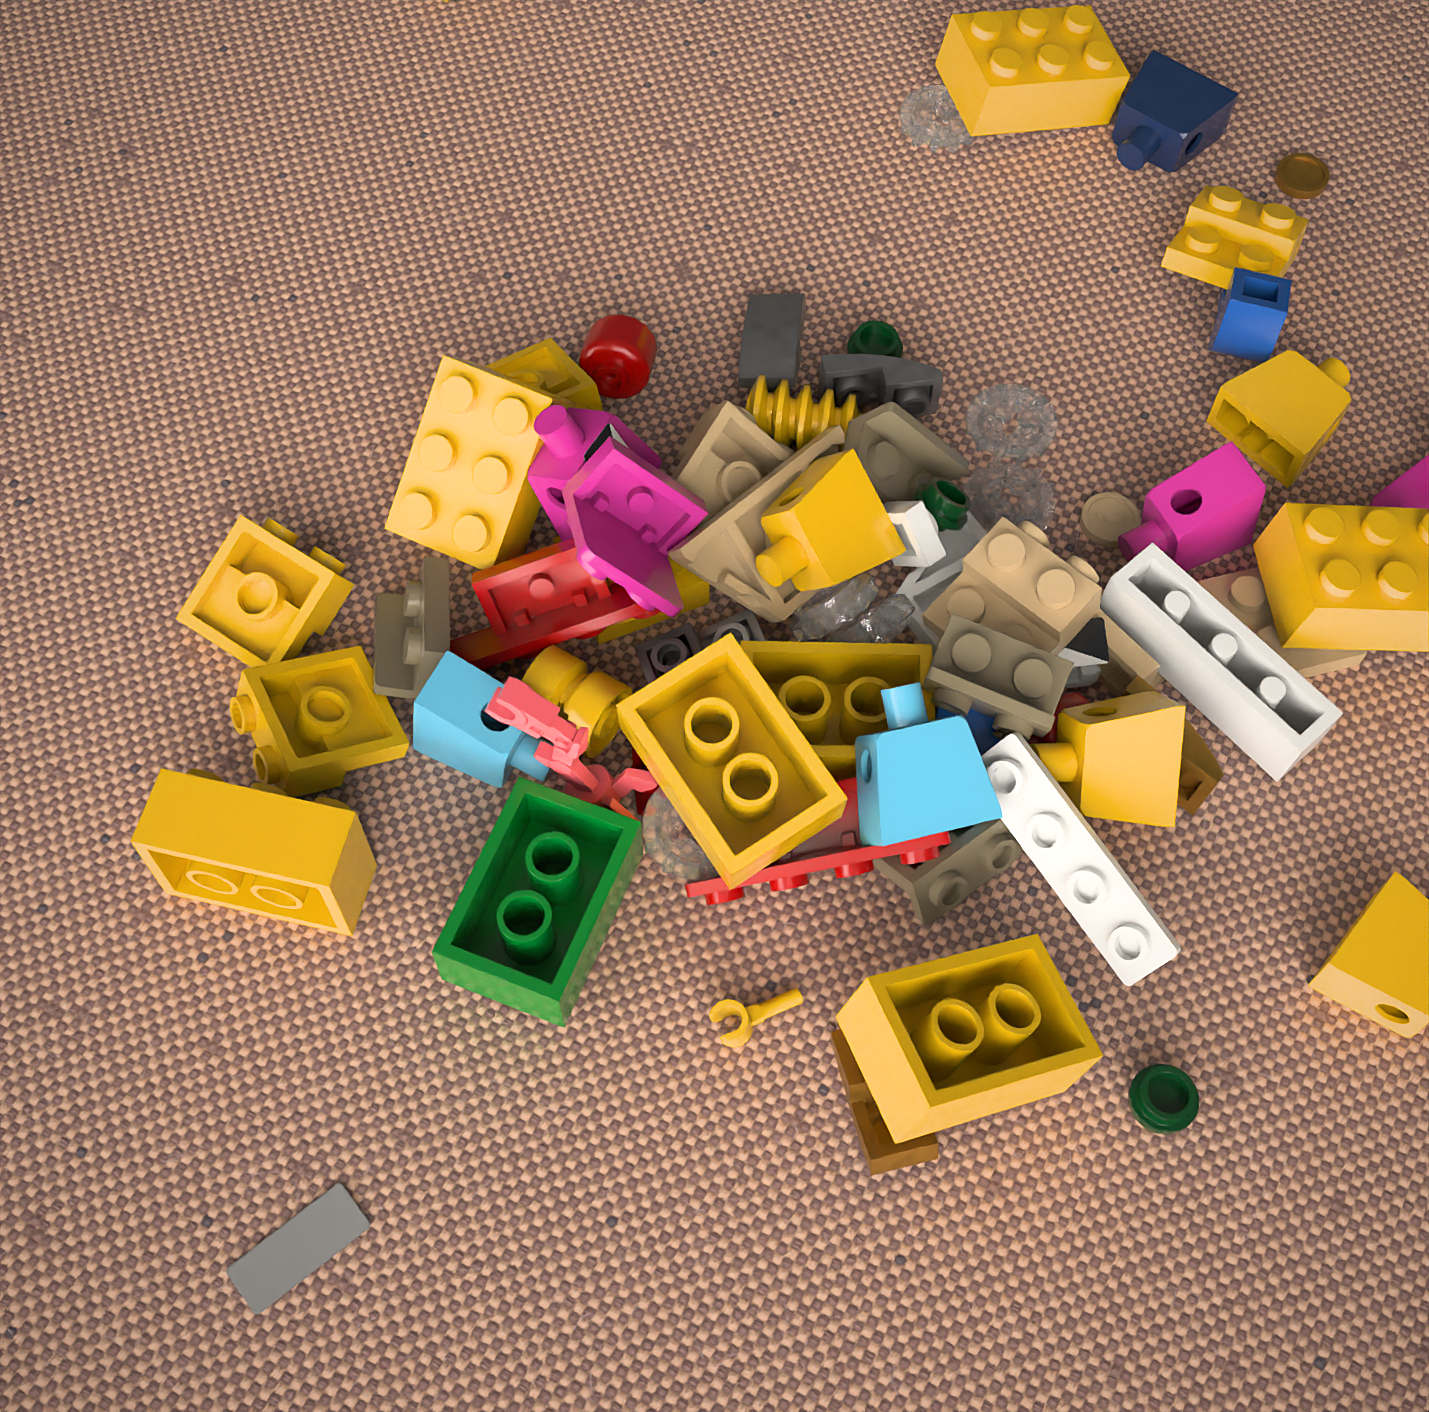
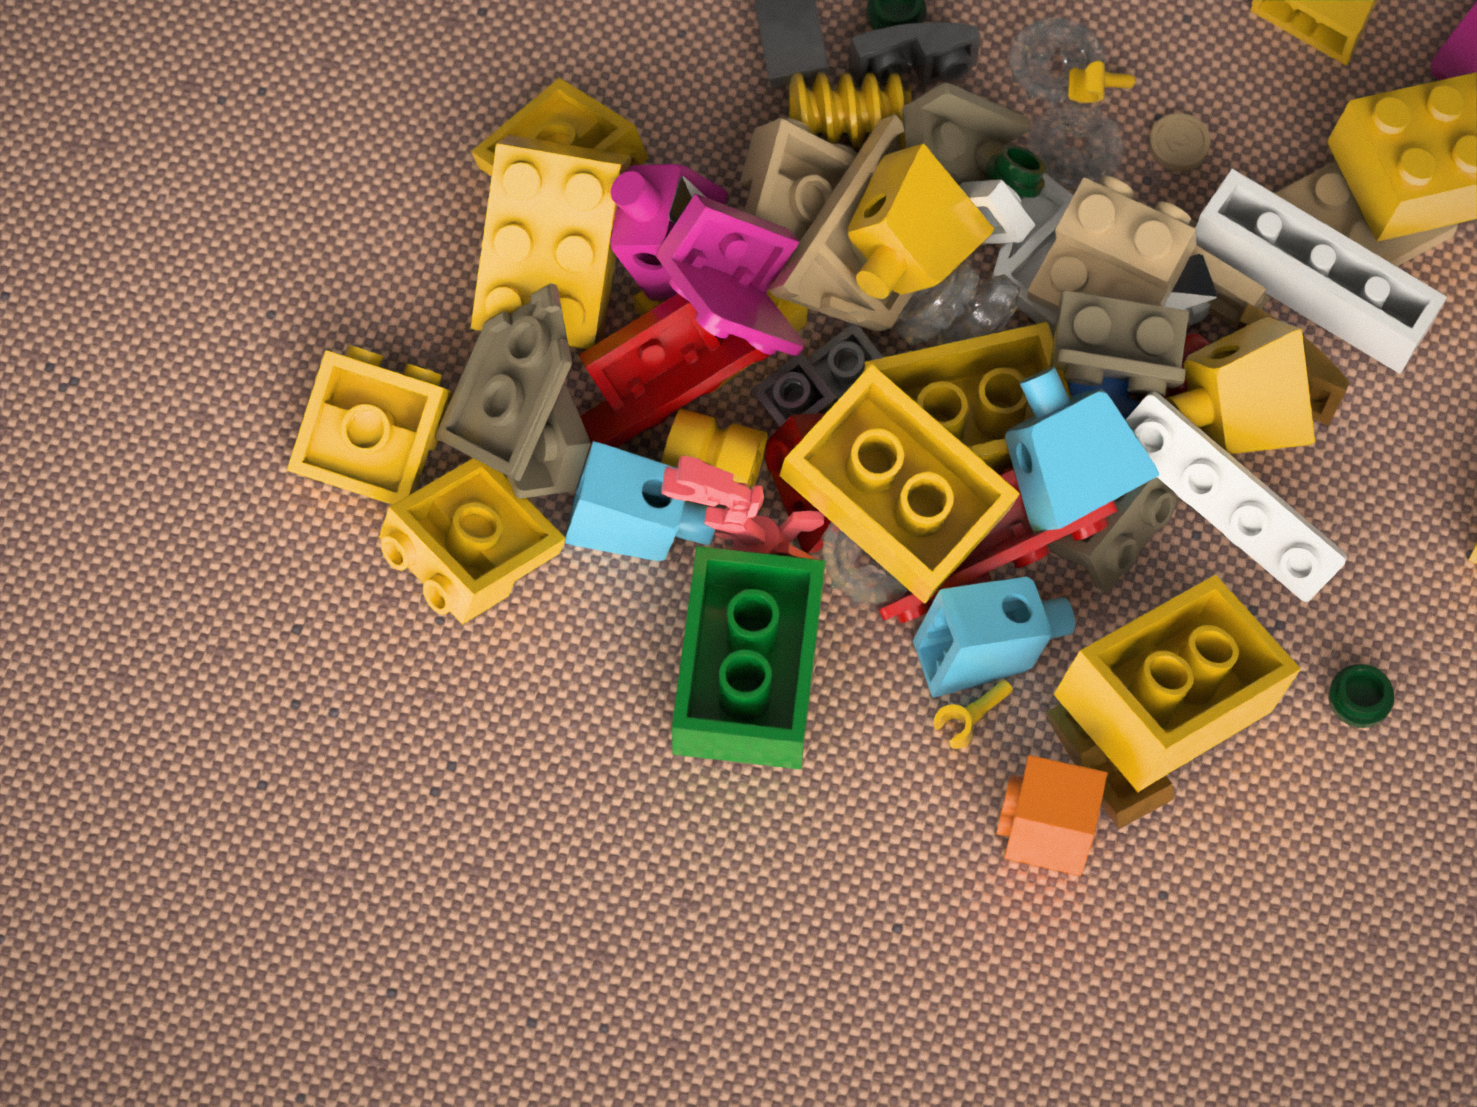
camera: 15 degrees left, 5 degrees up
yellow brick [130,768,377,936] -> none
light grey sticker [226,1184,370,1314] -> none
red head [578,314,658,399] -> none
dark pink torso [1118,441,1266,572] -> none
none -> dark tan tile [435,283,572,481]
none -> medium azure torso [912,577,1075,698]
none -> orange brick [996,755,1108,876]
none -> yellow hand [1068,61,1135,103]

